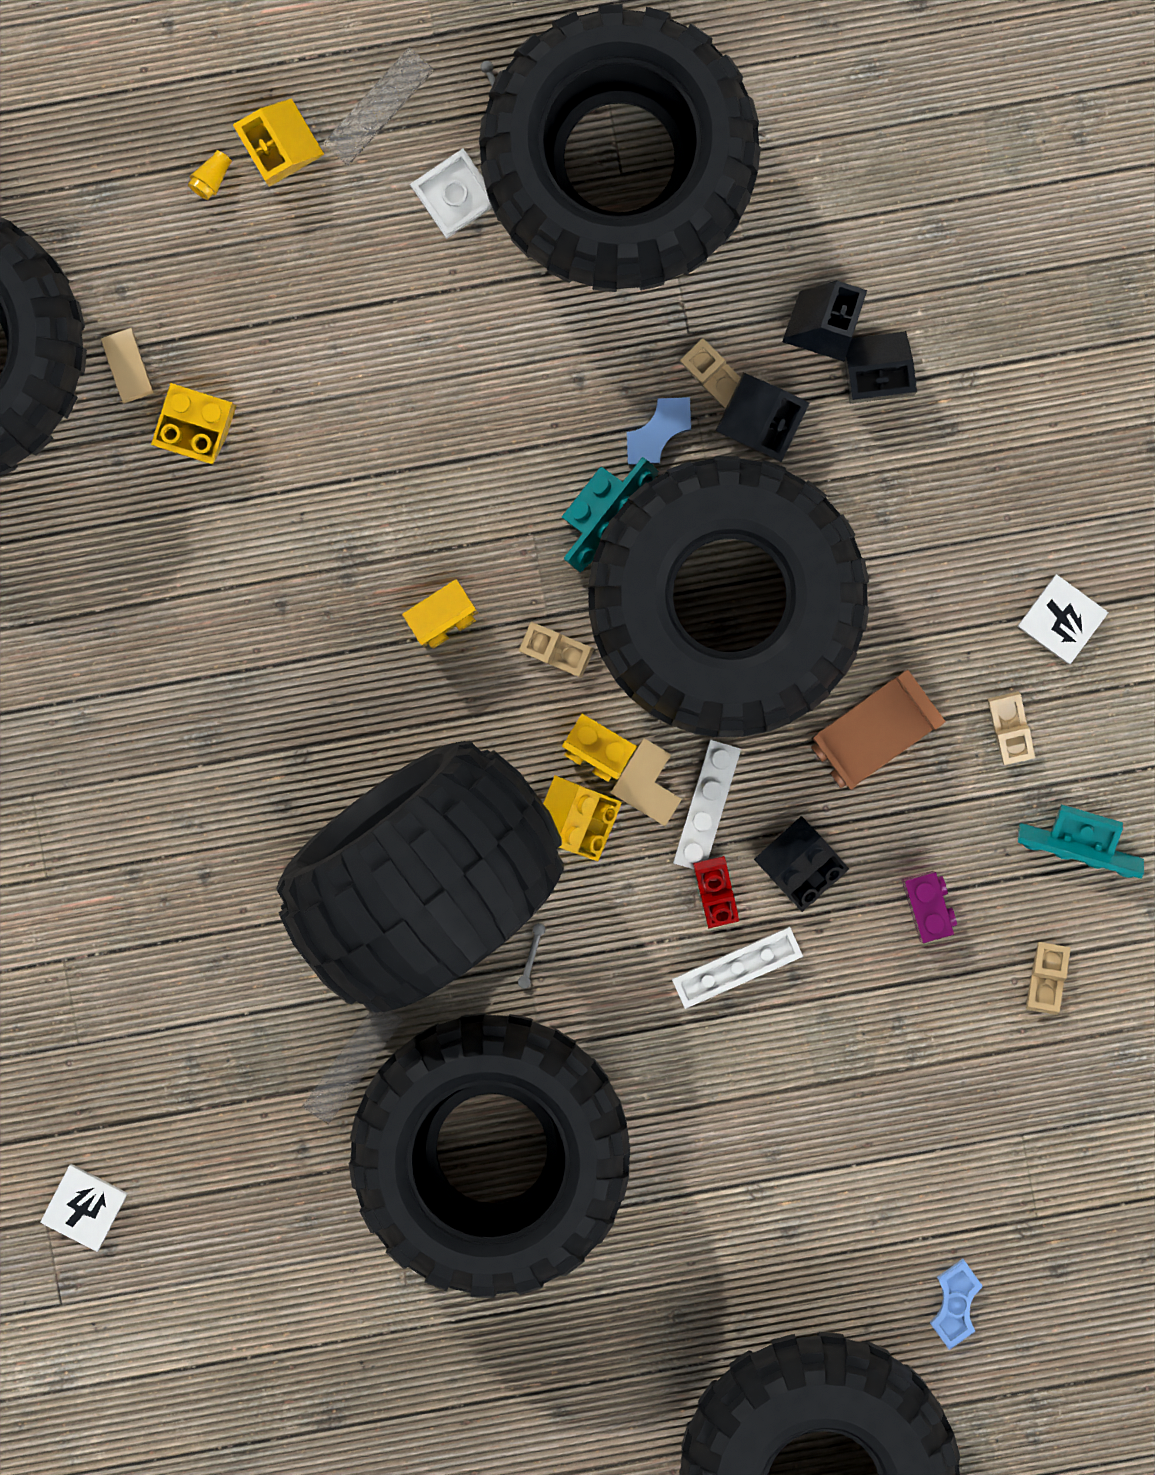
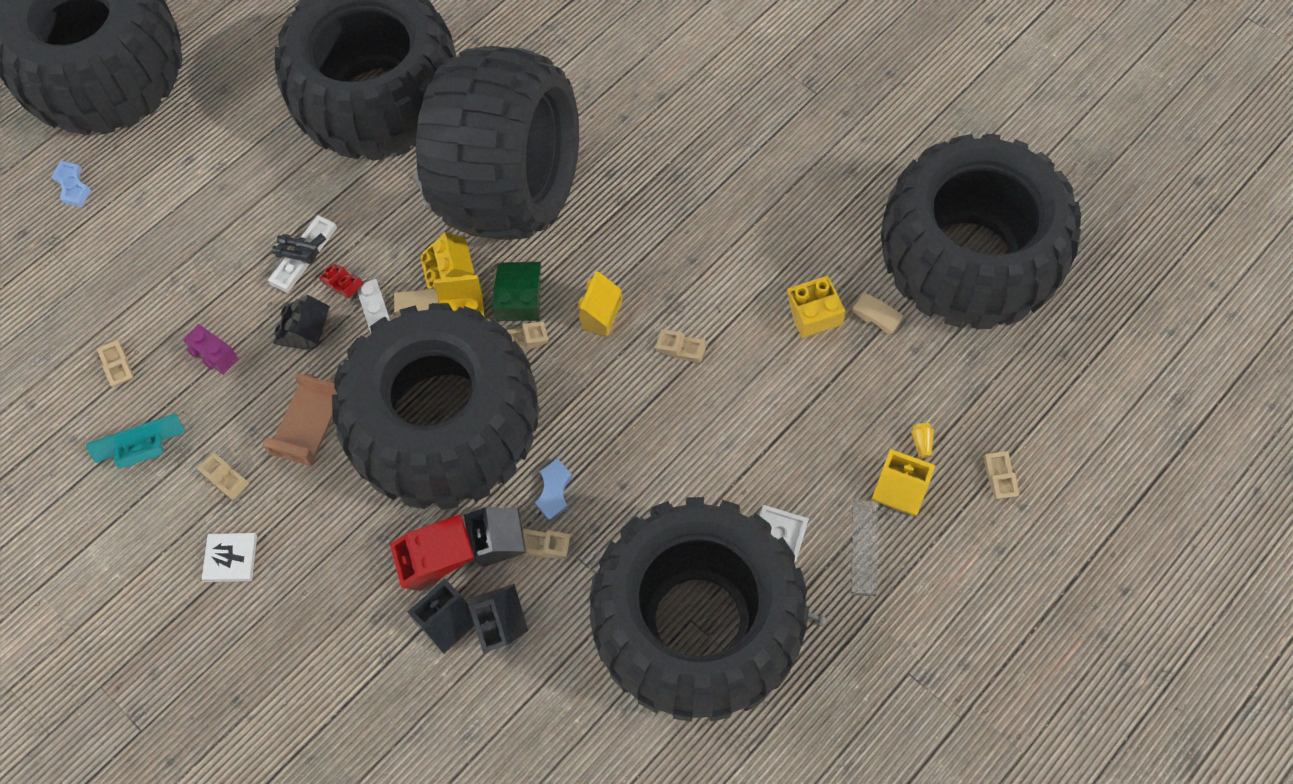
camera: 145 degrees right, 25 degrees down
teal bracket [562,457,659,572] -> none
none -> black piece [272,233,326,264]
none -> red slope [390,514,474,591]
none -> dark green slope [493,262,542,321]
none -> tan slope [655,329,707,363]
none -> tan slope [983,451,1020,500]

